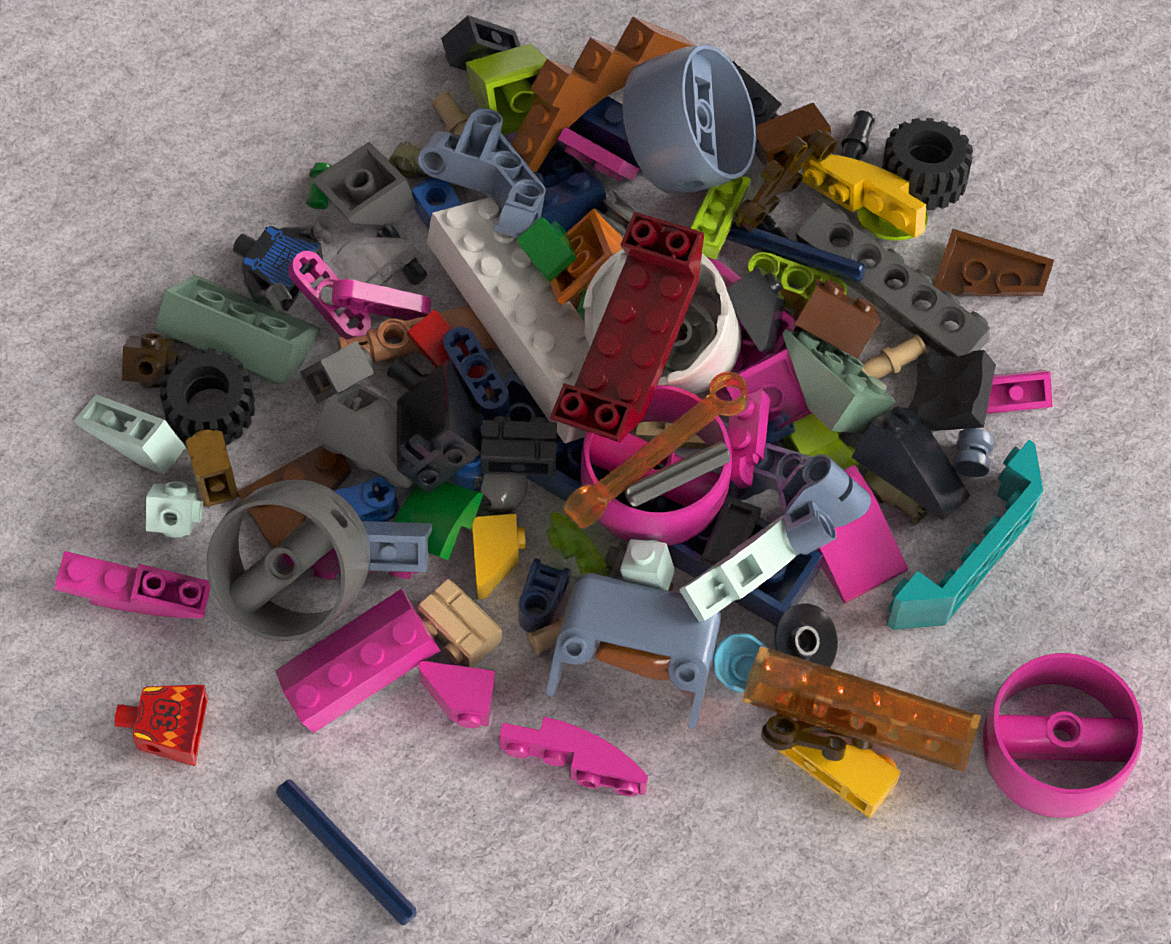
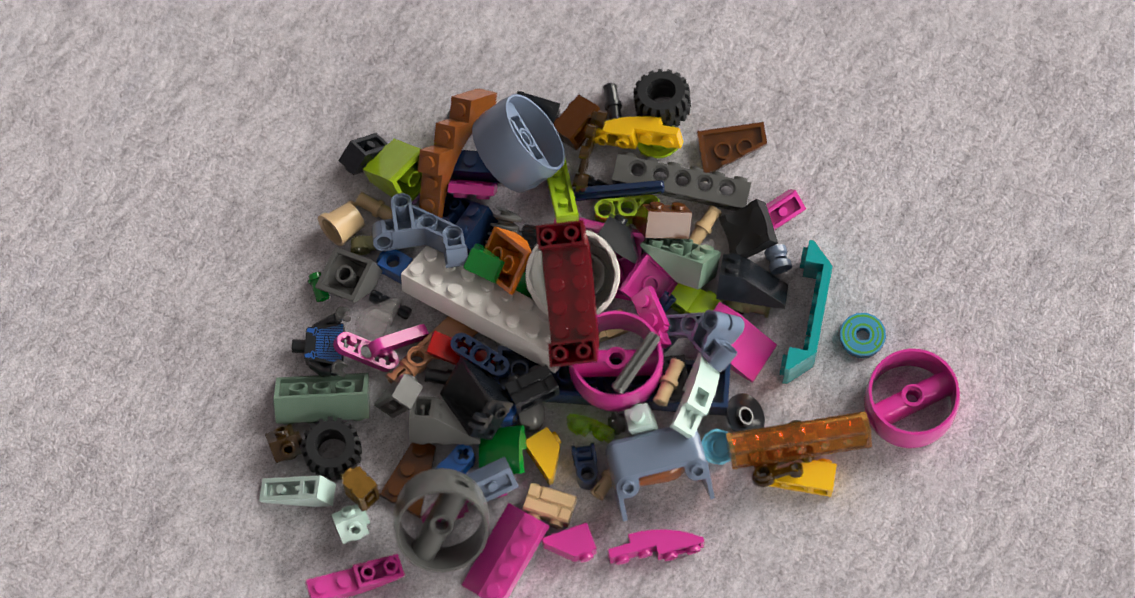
camera: 25 degrees left, 5 degrees up
clear orange piece [563,372,747,529] -> none
none -> tan hat [318,200,365,246]
none -> tan pin [653,358,685,407]
none -> dark azure tile [840,313,886,358]

